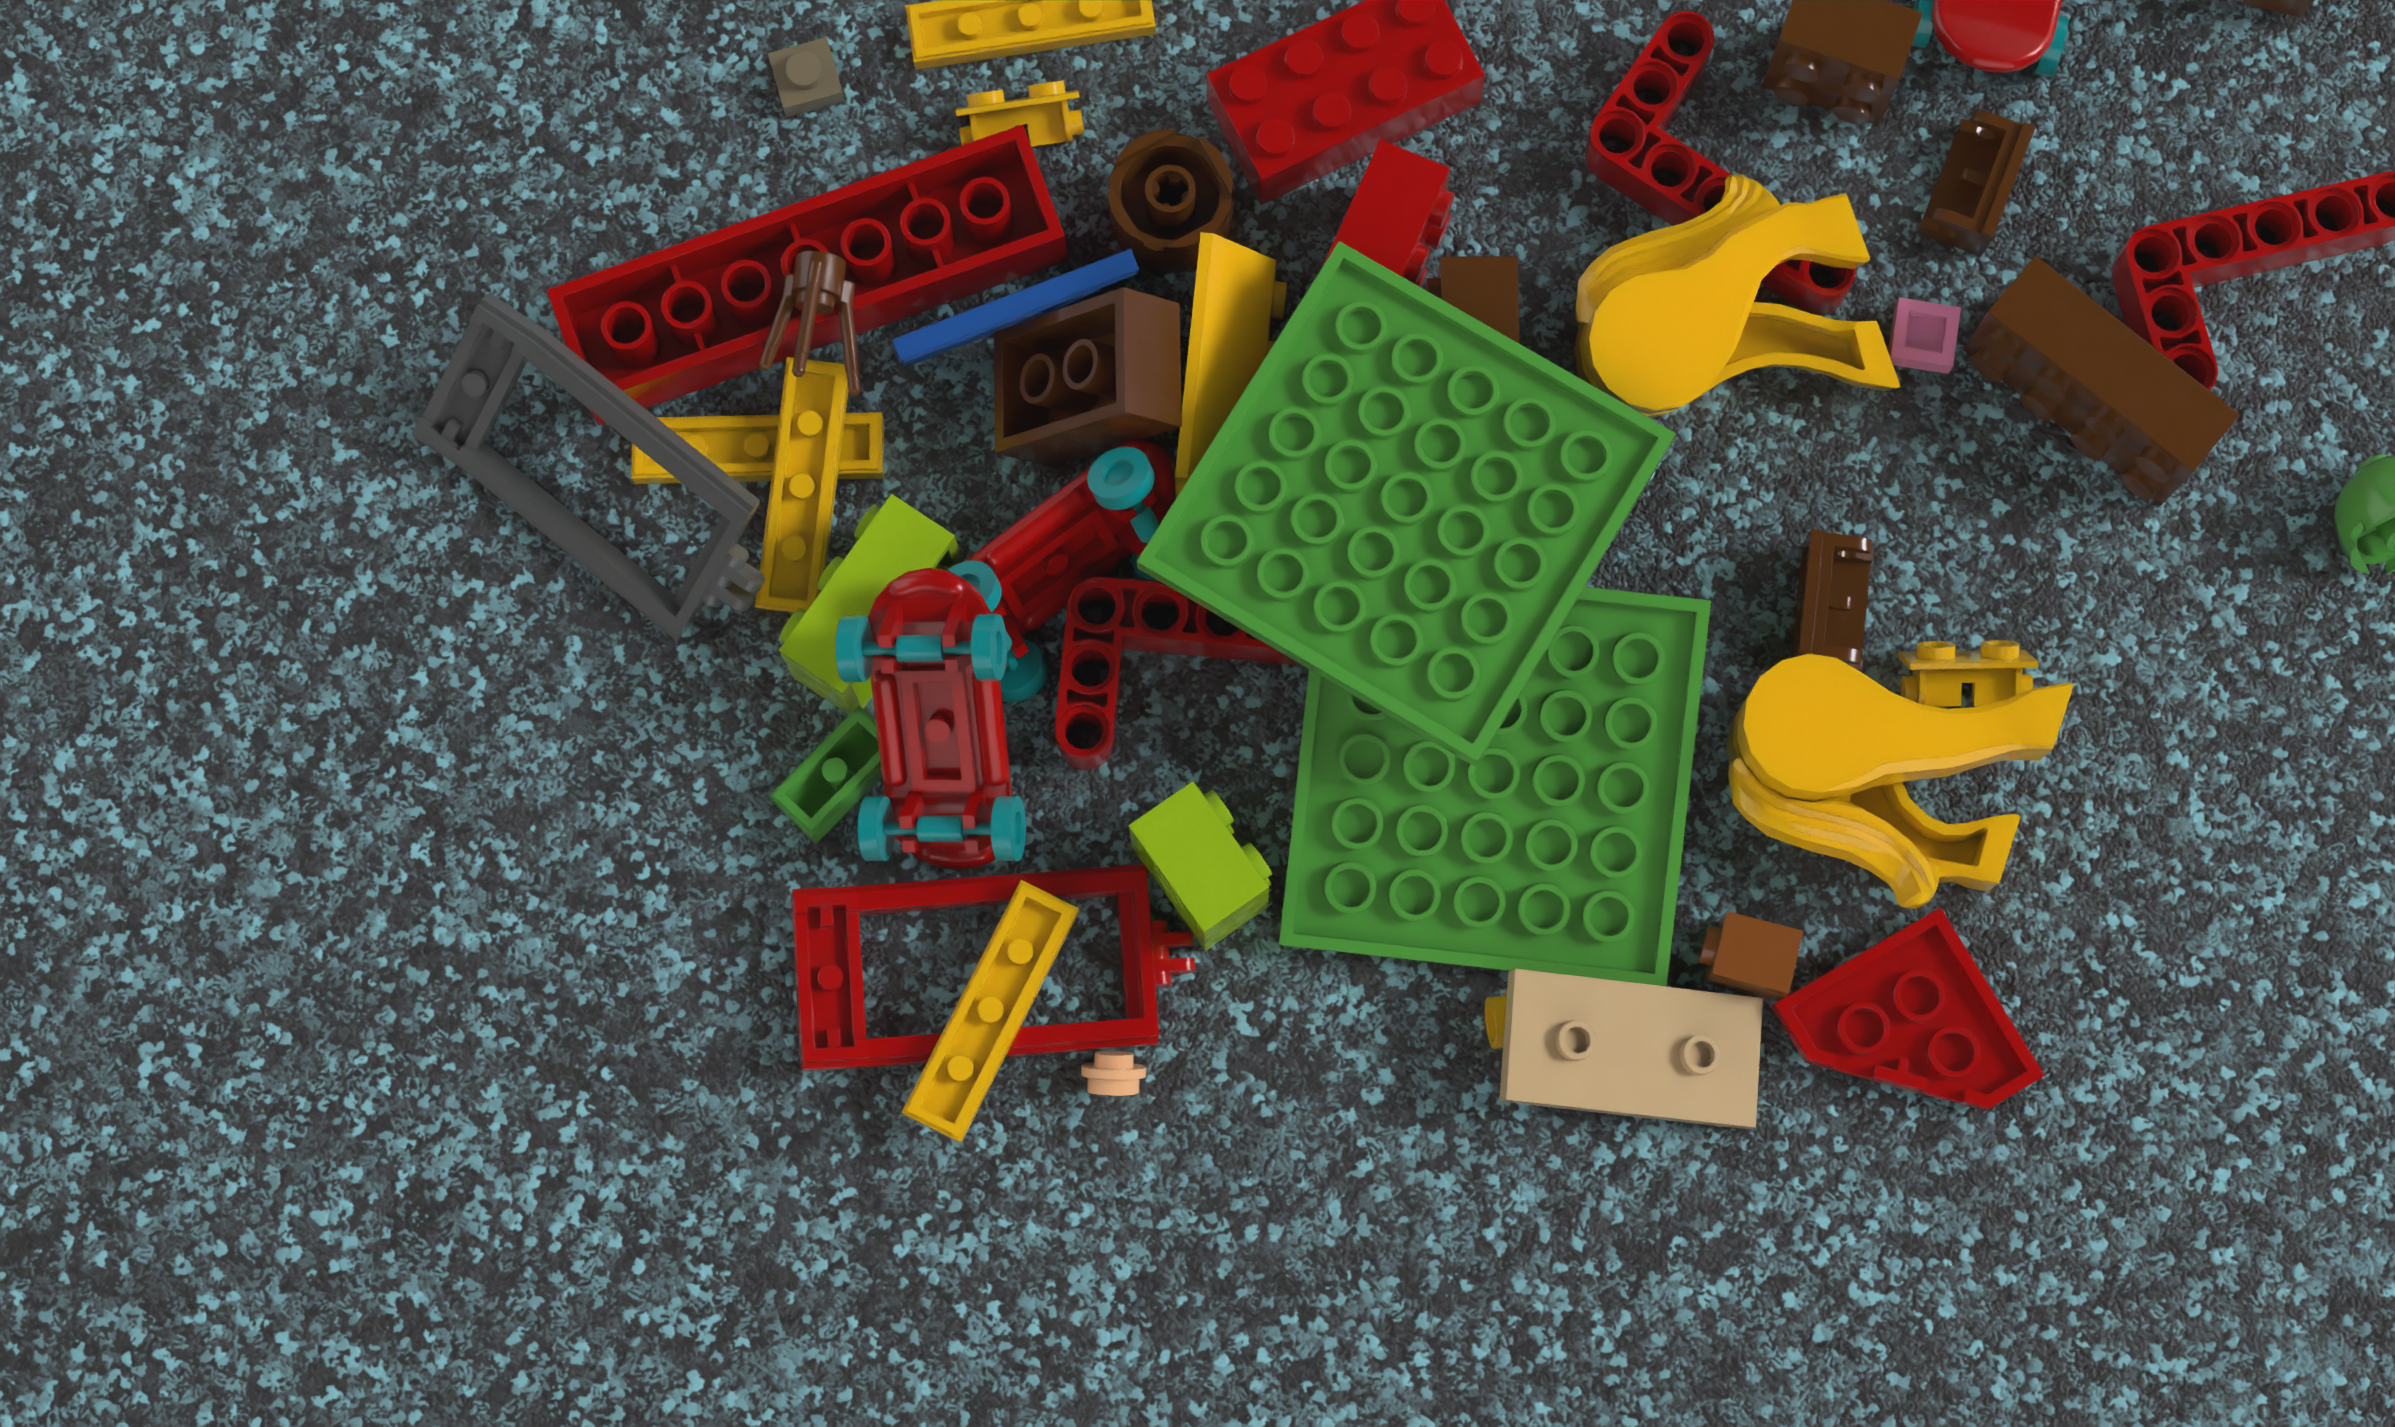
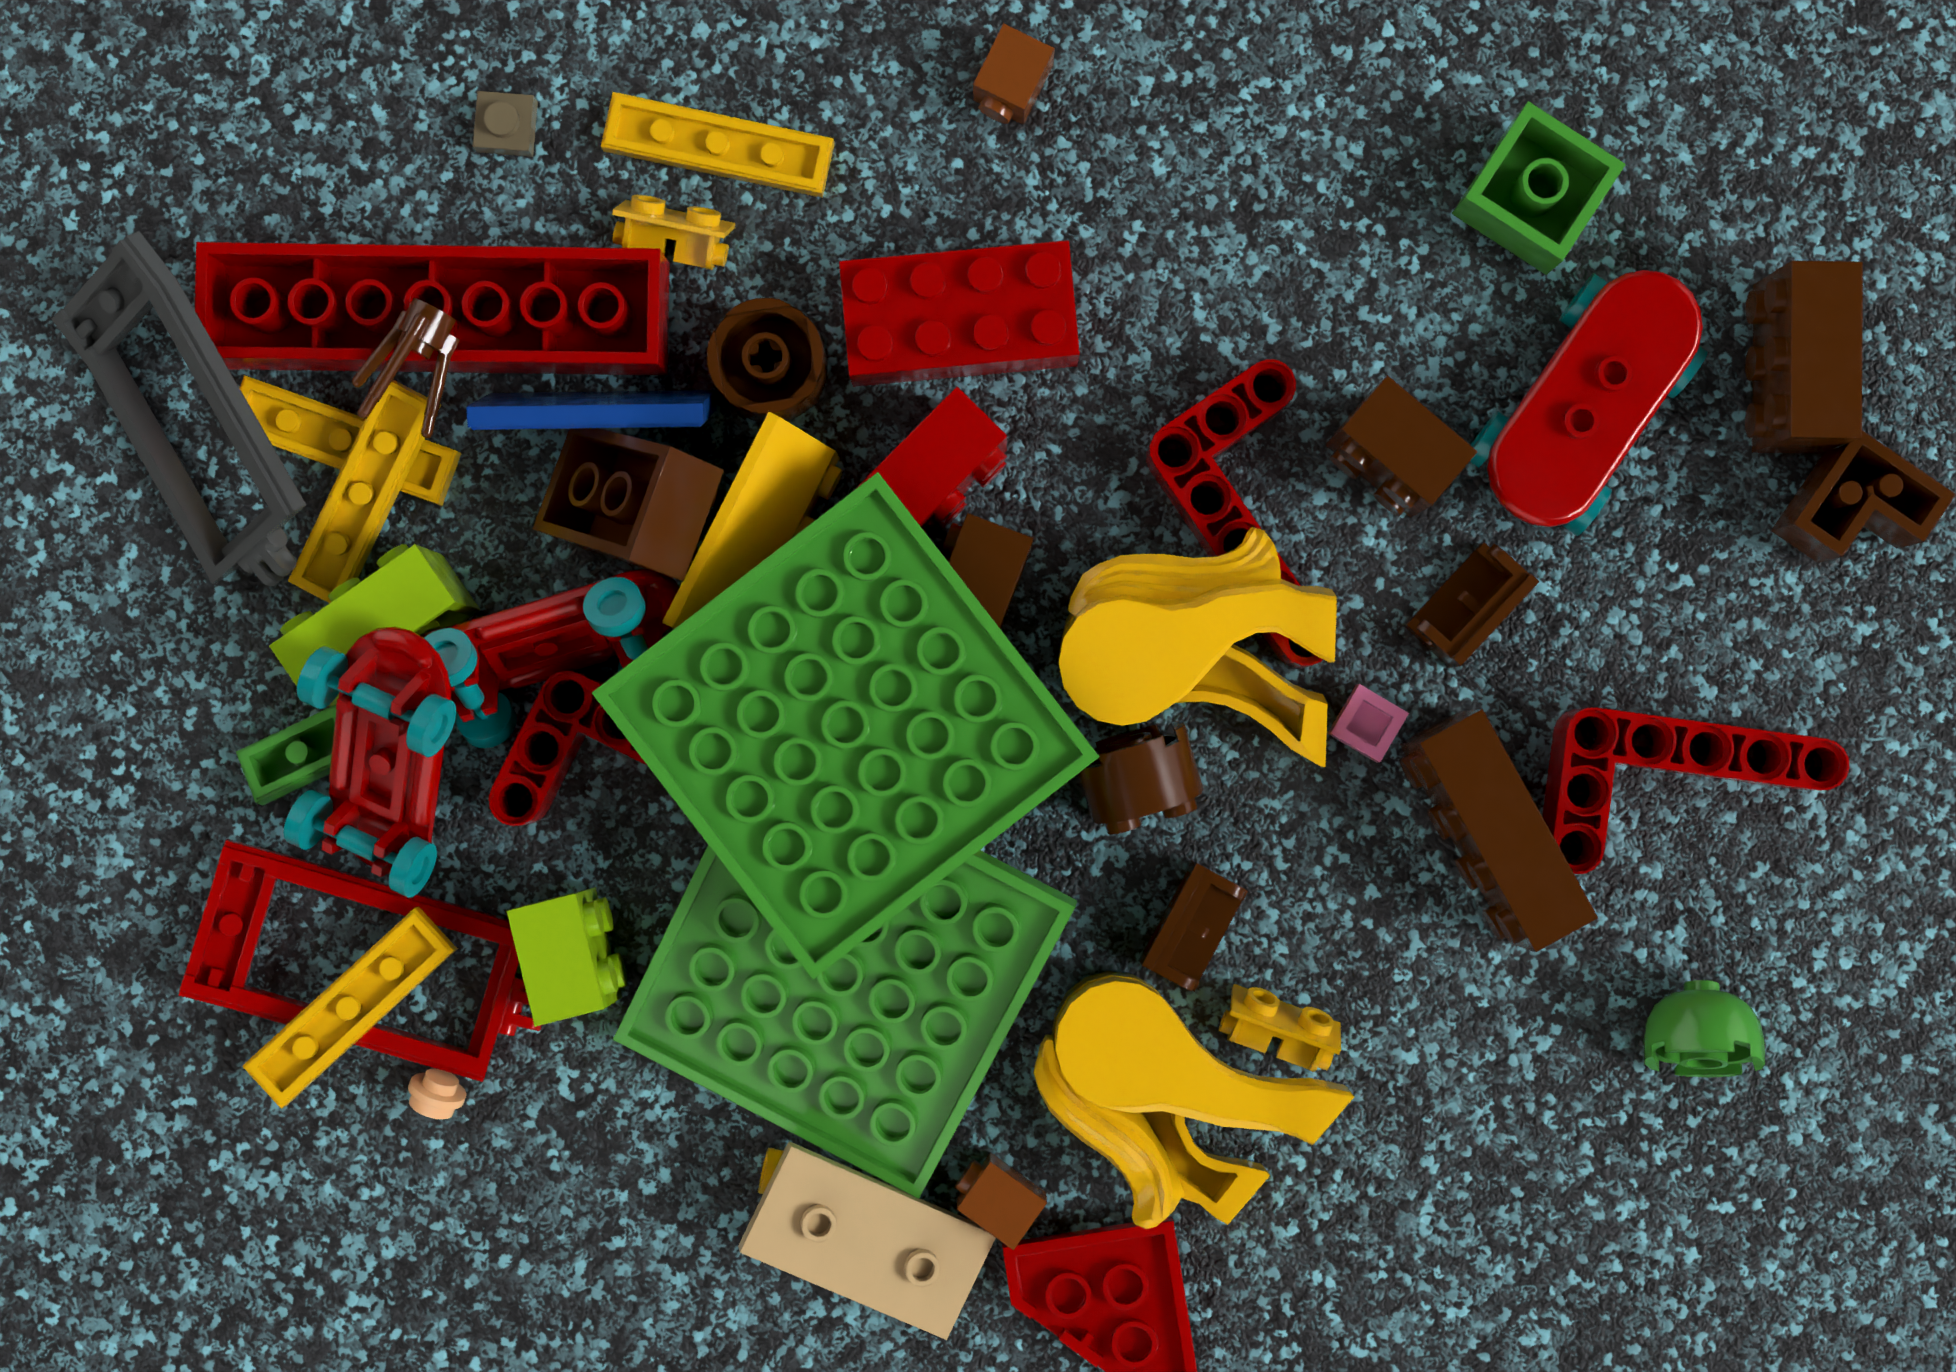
camera: 25 degrees right, 10 degrees up
none -> reddish brown brick [1078,721,1203,835]

